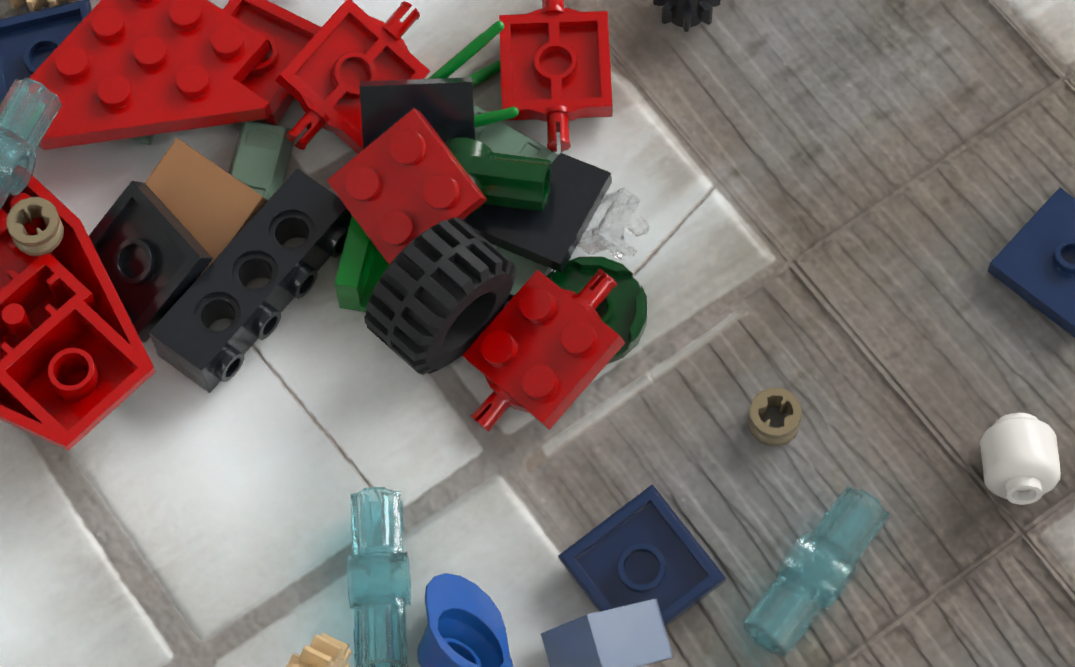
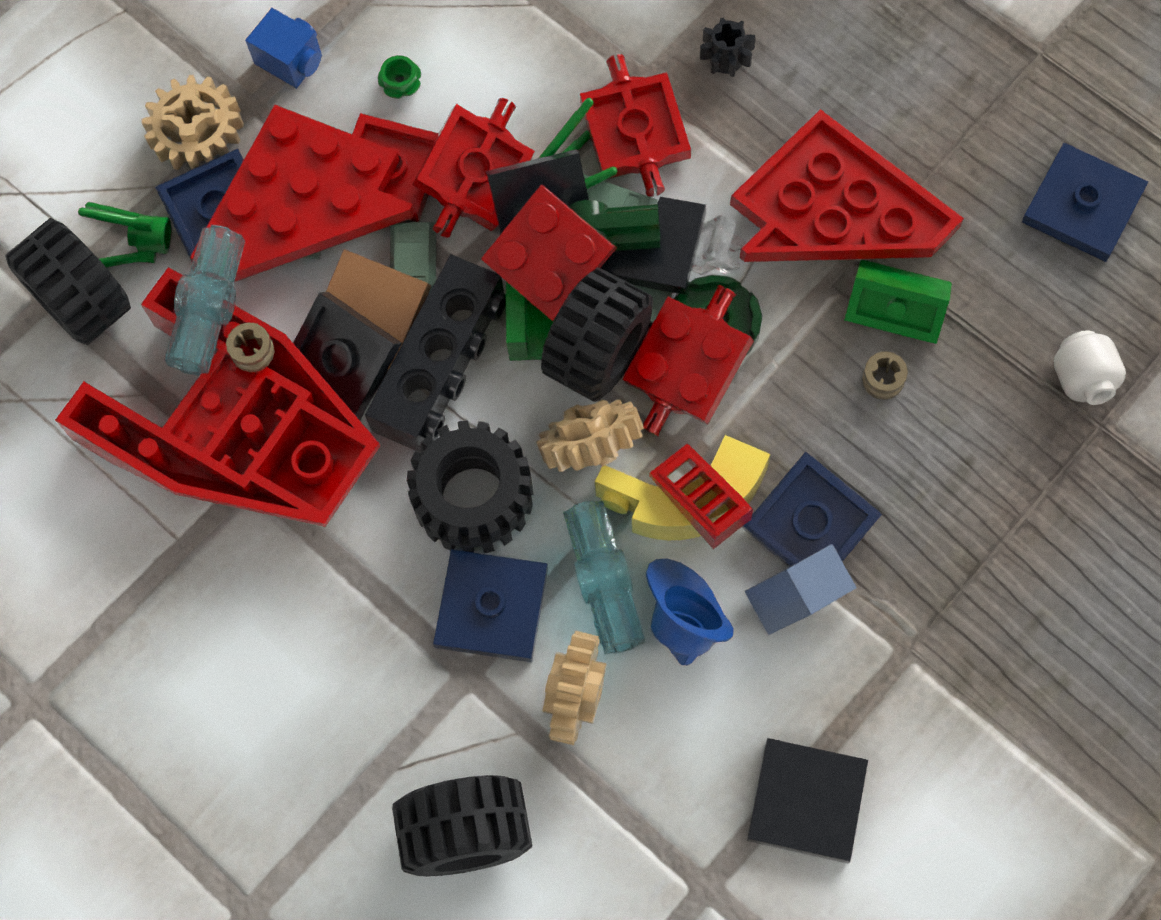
camera: 10 degrees left, 5 degrees up
clear light blue piece [743,486,890,658] -> none
none -> black tyre [406,420,534,554]
none -> dark blue plate [433,549,548,663]
none -> tan gear [536,400,644,472]
none -> light yellow arch [595,435,770,541]
none -> red slope [649,443,753,549]
none -> red wing [730,109,964,262]
none -> green panel [844,260,952,344]

